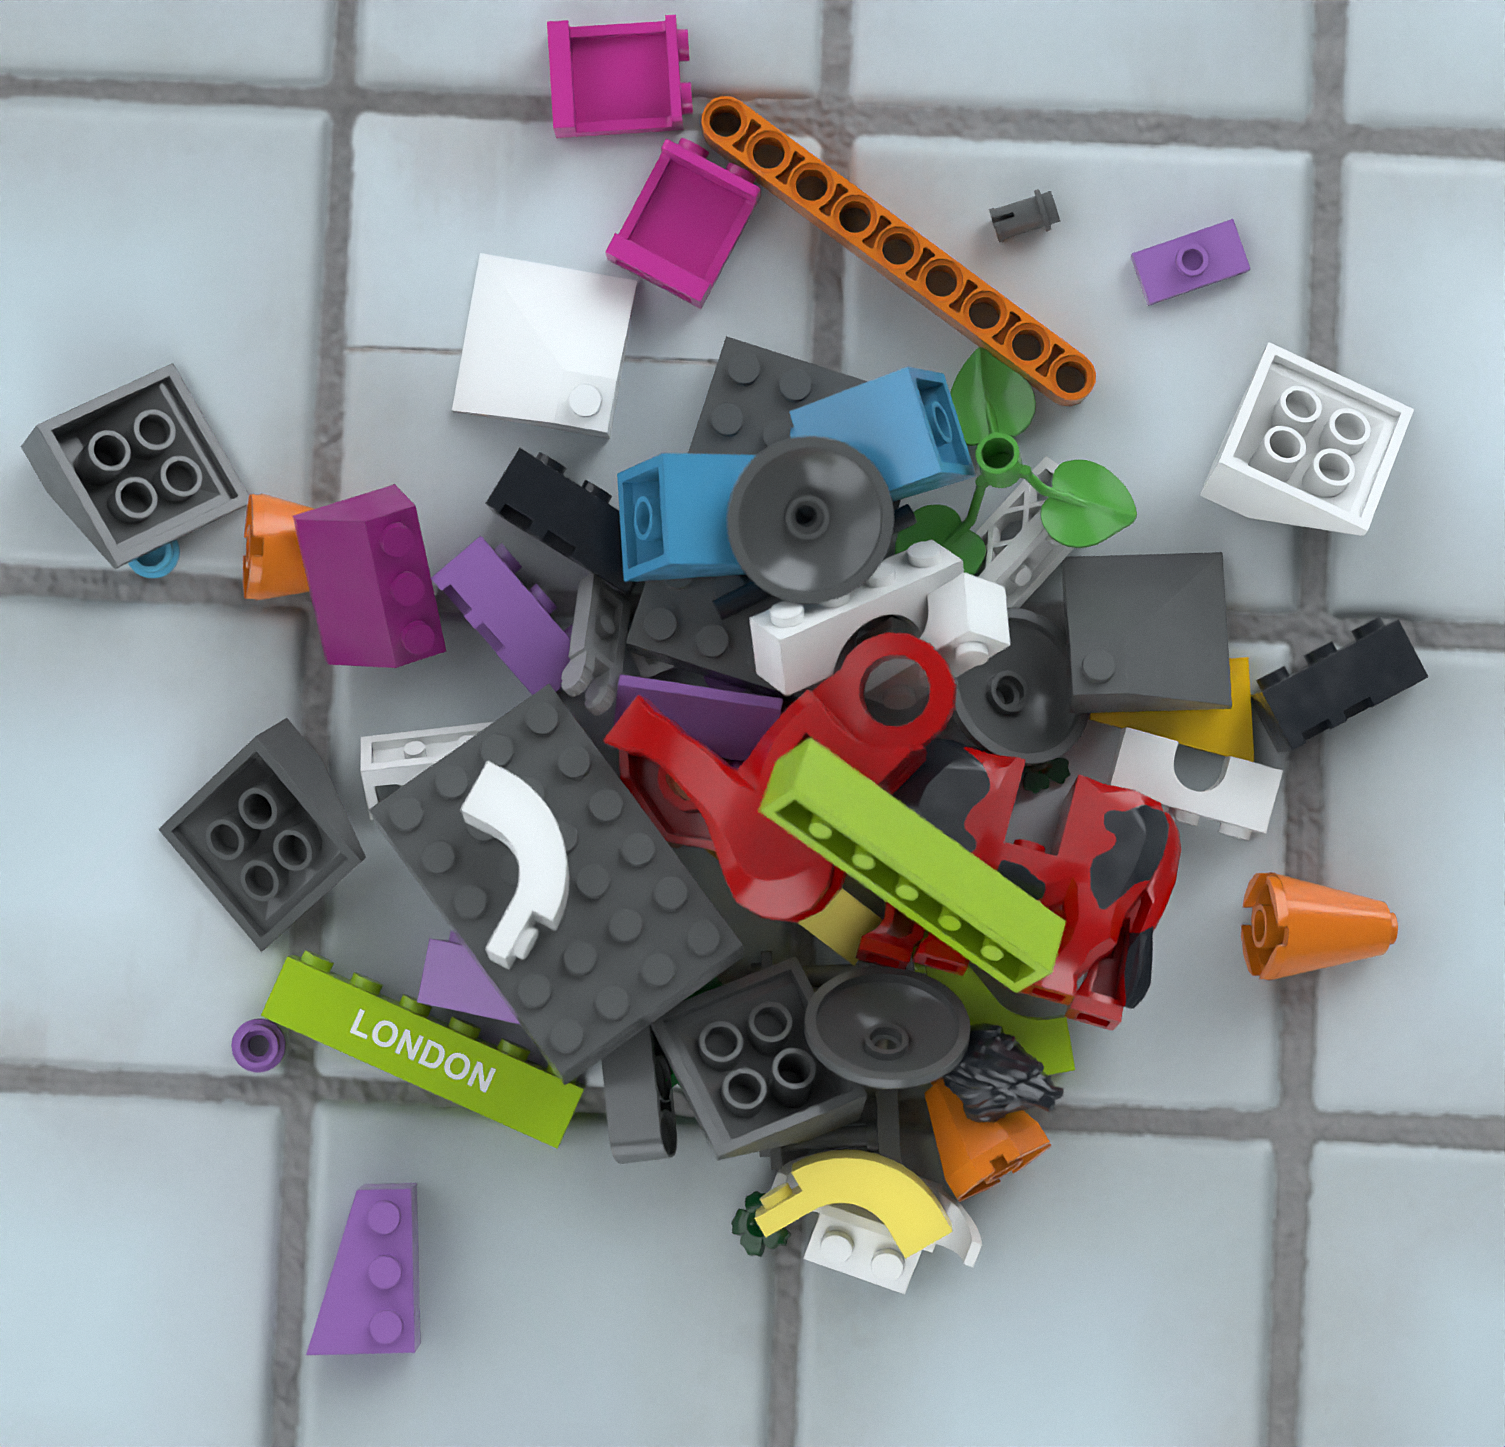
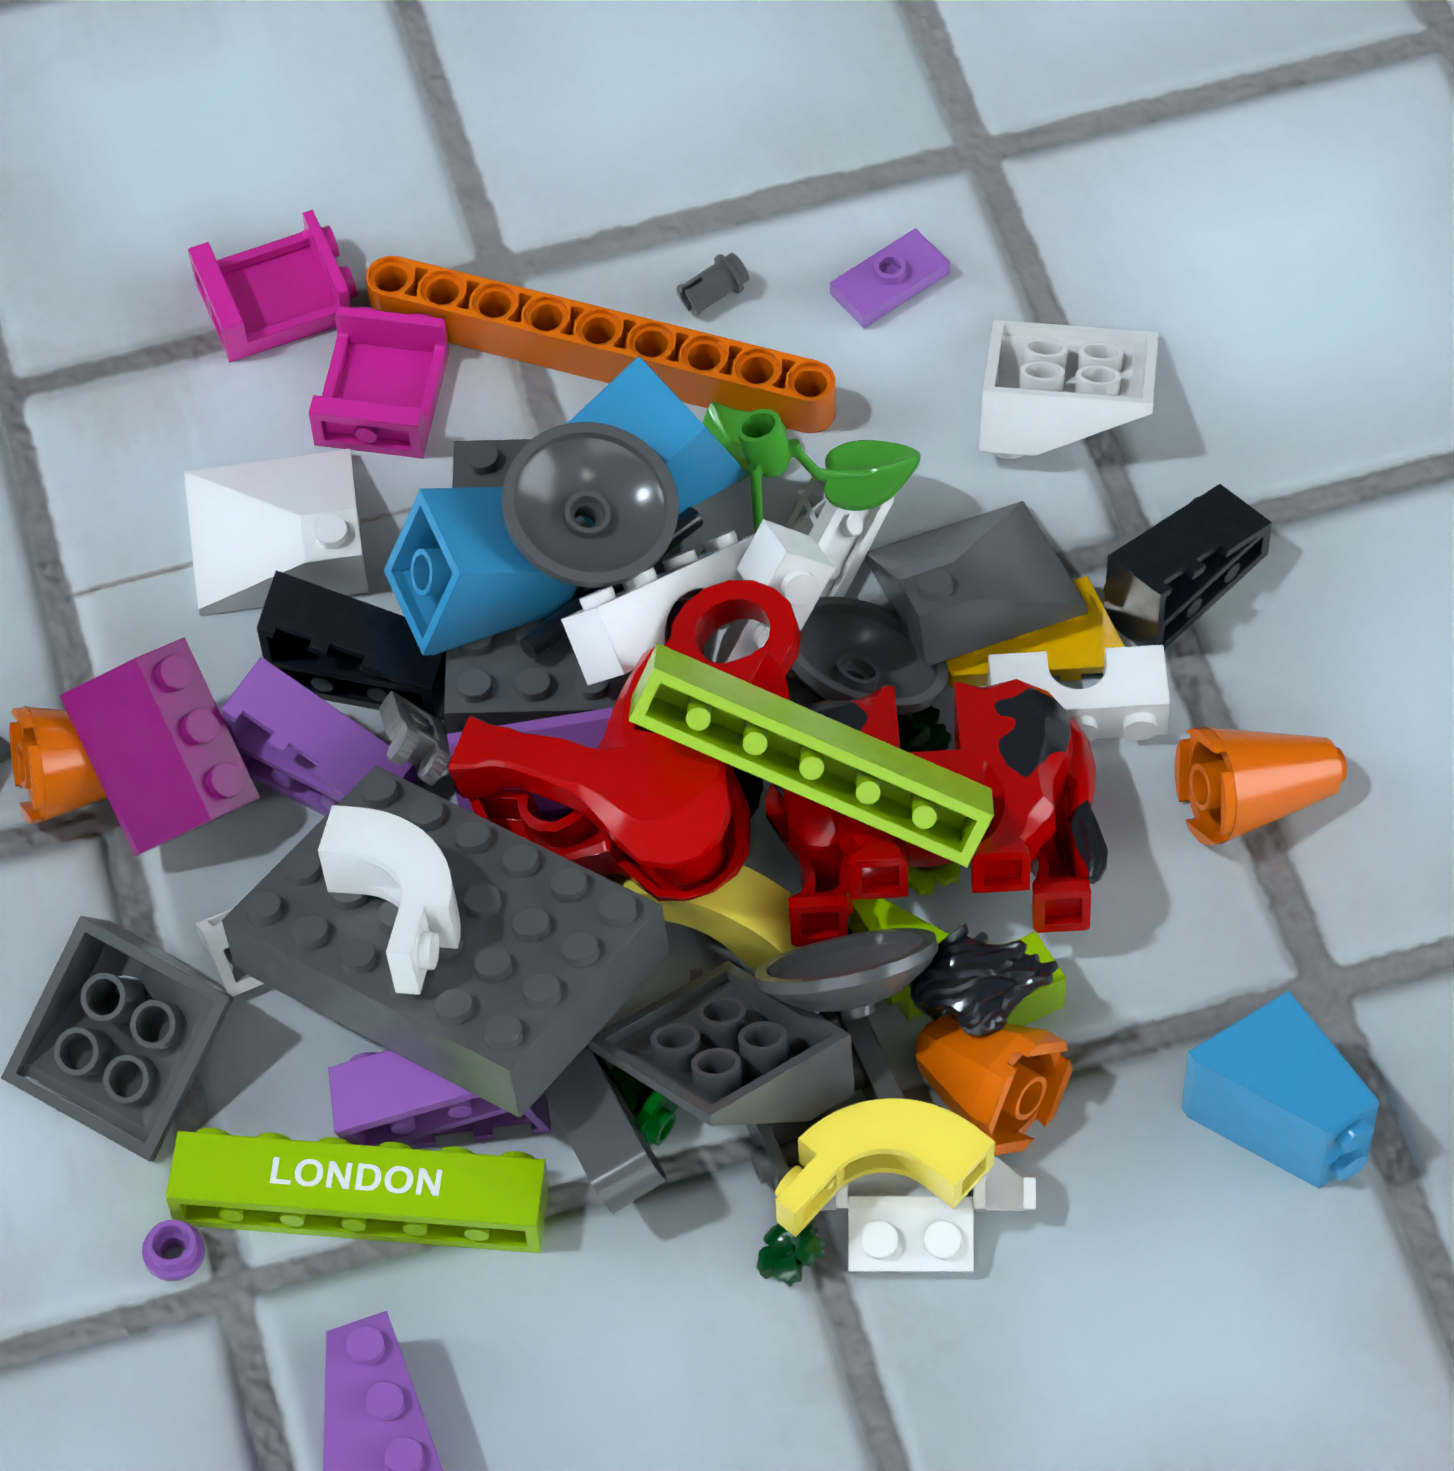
camera: 20 degrees left, 30 degrees down
none -> dark azure slope [1181,991,1379,1188]

